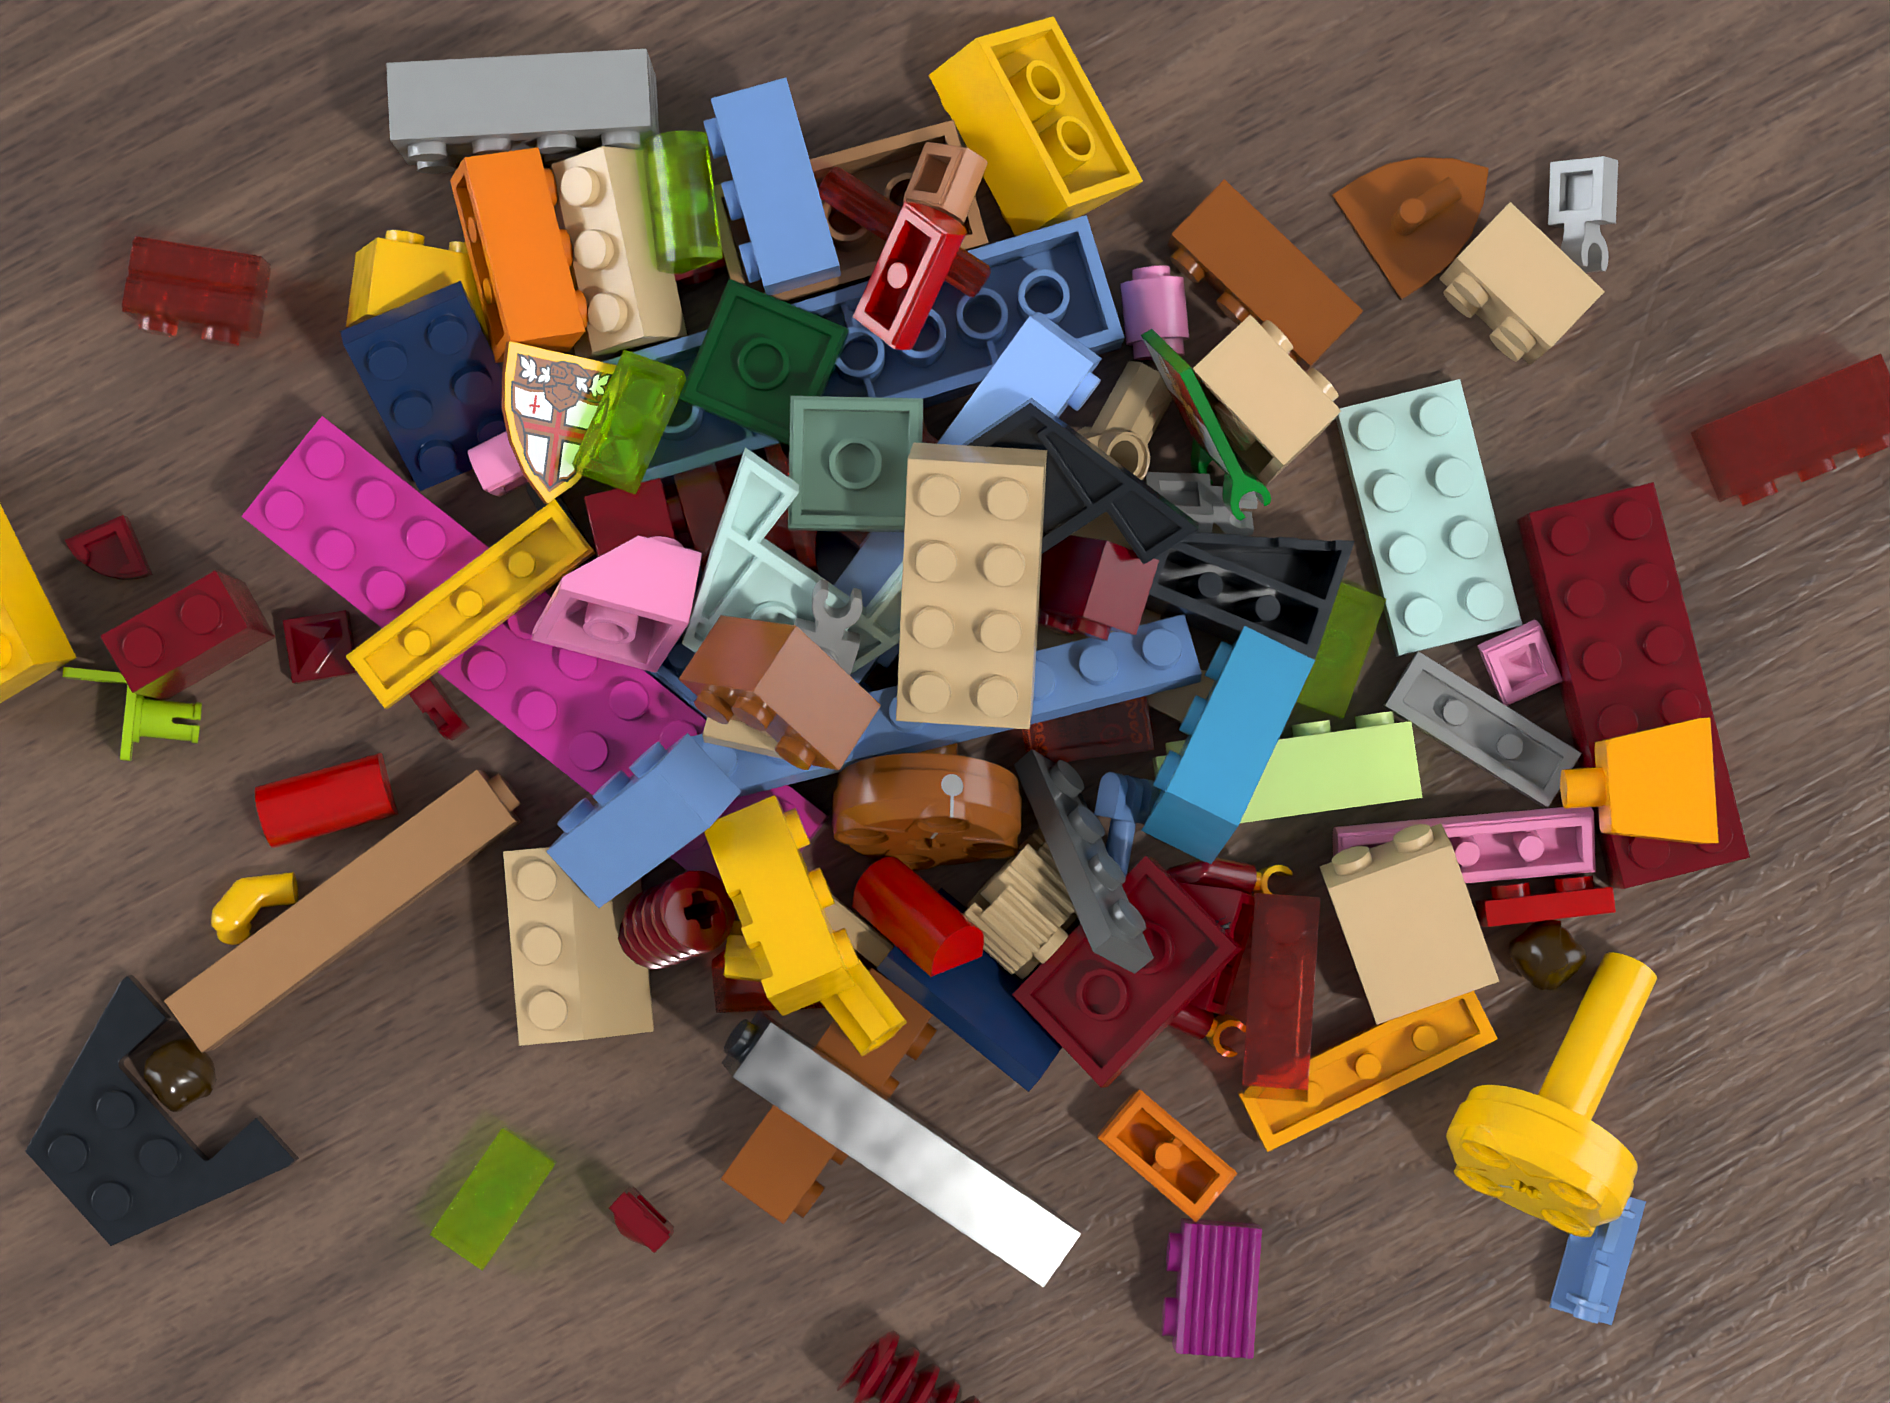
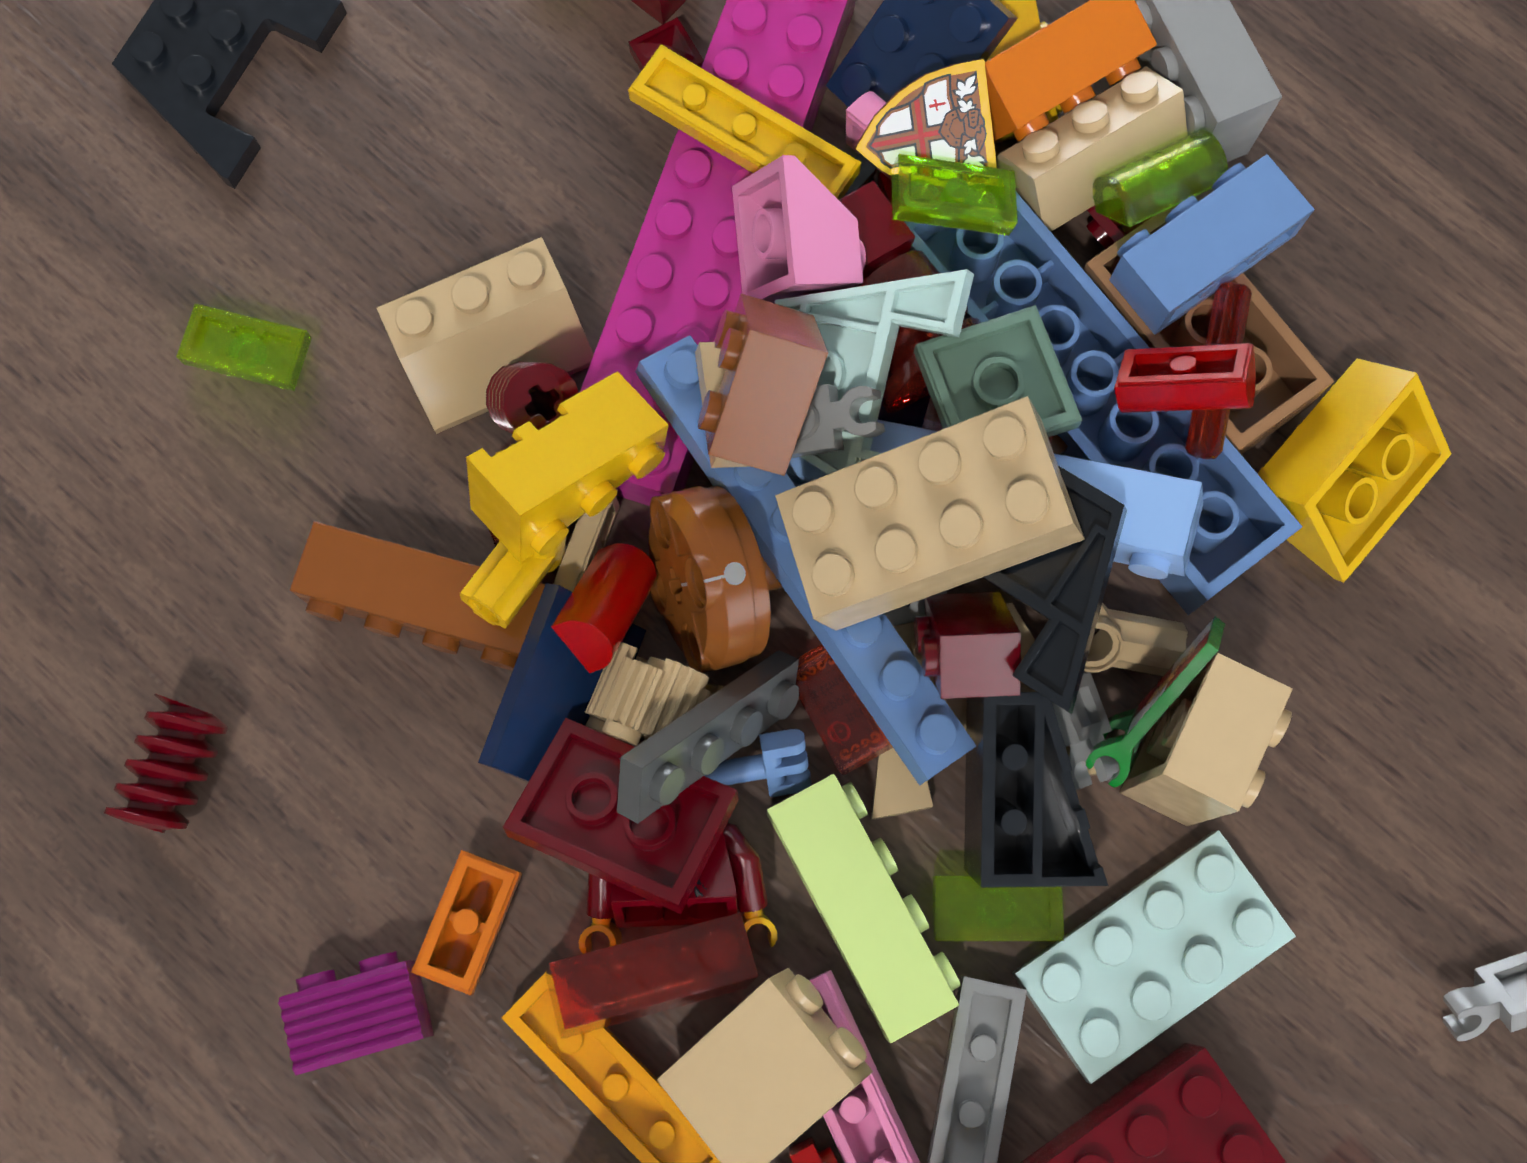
camera: 75 degrees right, 10 degrees down
dark brown piece [144,1038,217,1112] -> none
medium nougat brick [164,769,522,1053] -> none
yellow arm [211,872,298,945] -> none
red brick [255,753,398,848] -> none
dark red tile [409,676,470,741] -> none
medium blue brick [546,733,741,908] -> none
dark red tile [609,1186,674,1254] -> none
dark green tile [679,279,850,447] -> none
brick [722,1009,1081,1287] -> none
nougat brick [903,142,988,224] -> none
bright pink brick [1120,266,1189,361] -> none
dark azure wedge [1141,626,1315,864] -> none
dark orange brick [1167,179,1363,373] -> none
dark orange shield [1332,157,1489,300] -> none
tan brick [1439,202,1605,365] -> none
bright pink tile [1477,620,1562,706] -> none

